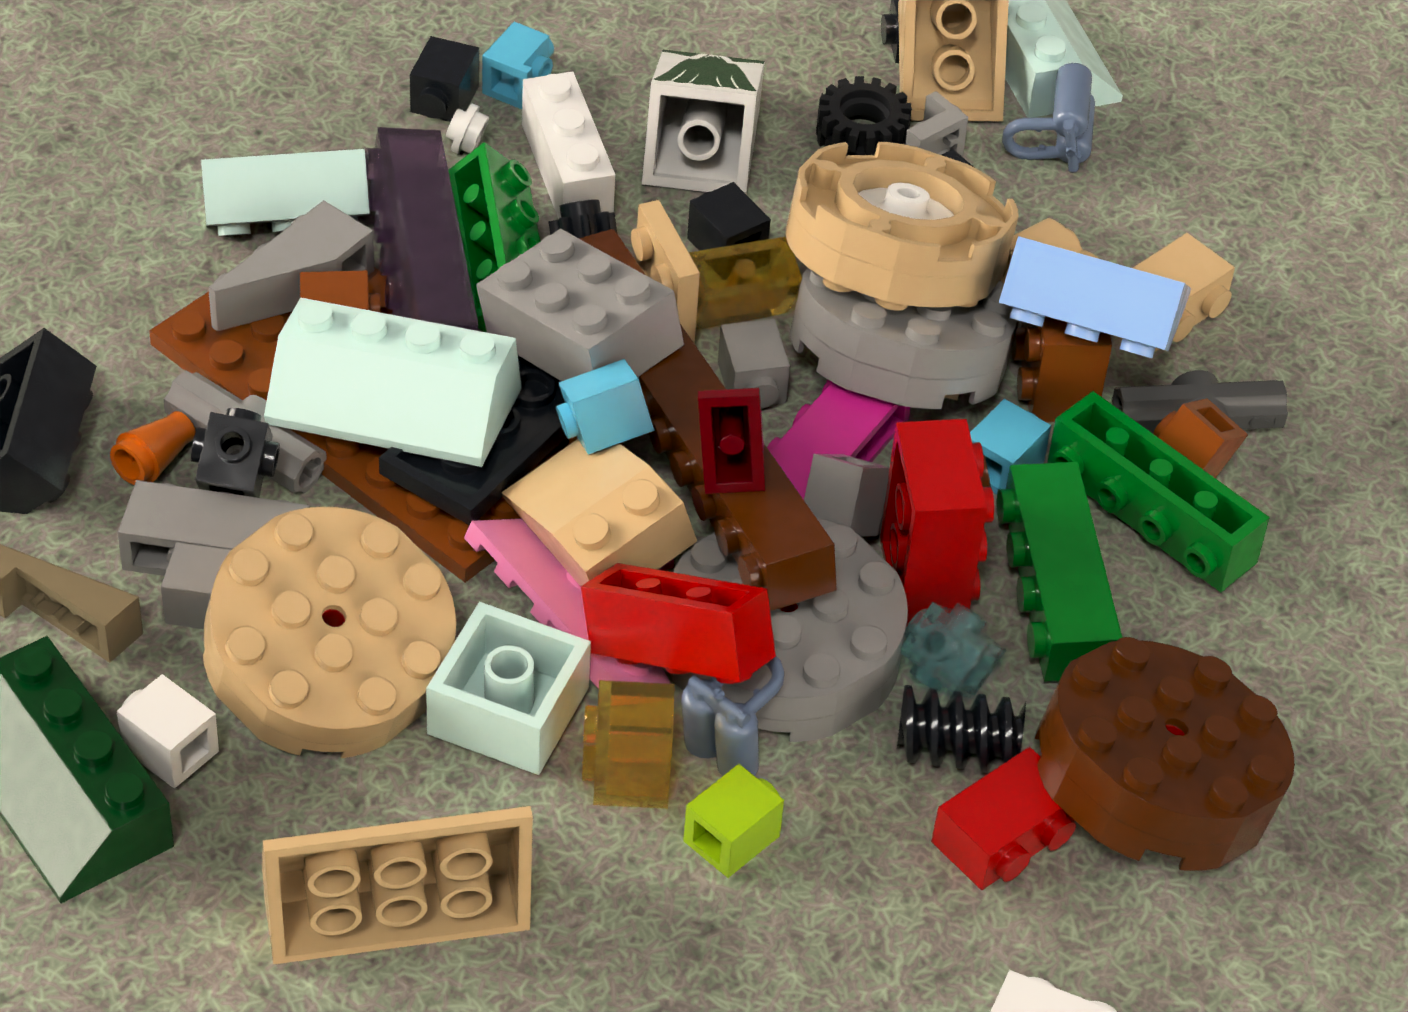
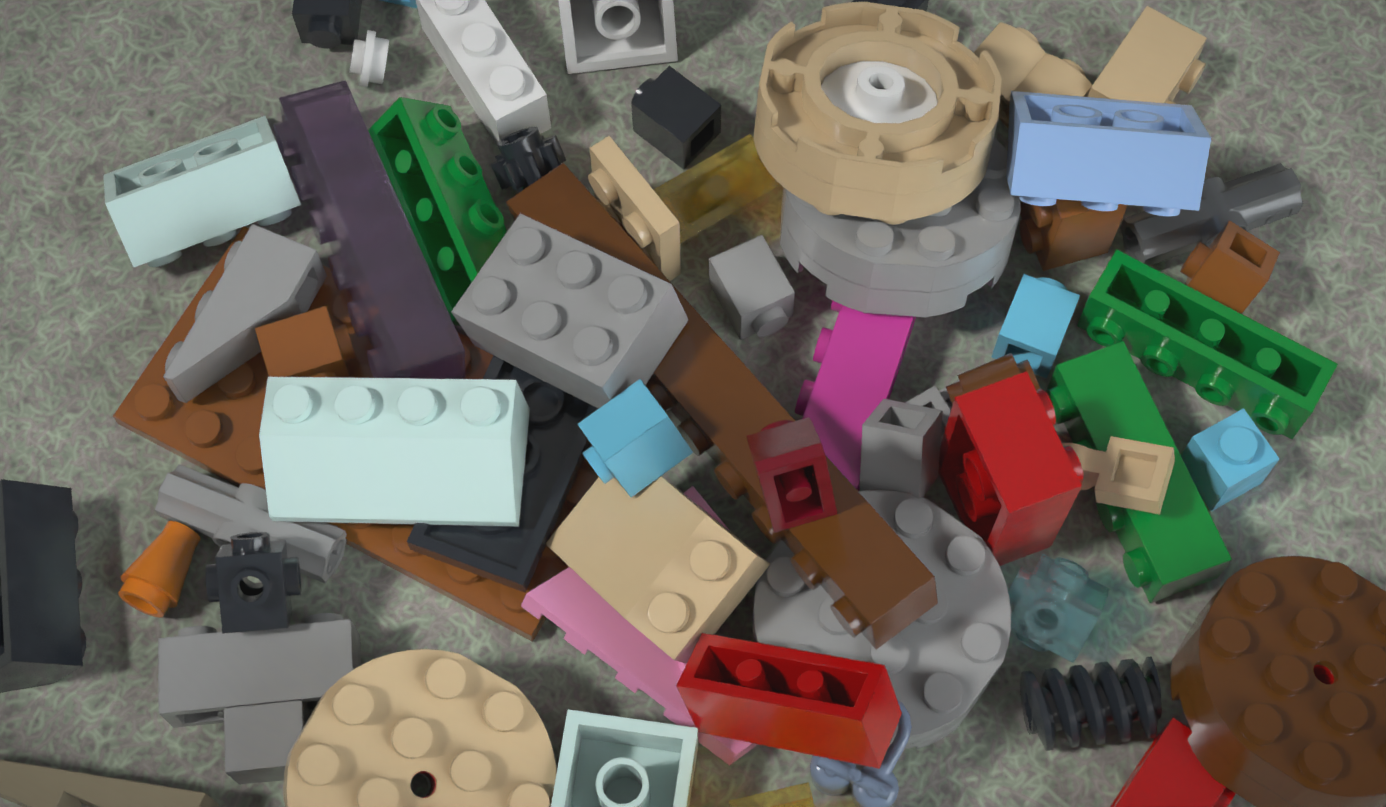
camera: 10 degrees left, 20 degrees up
none -> tan plate [1062,436,1175,515]
none -> medium azure brick [1181,408,1280,511]

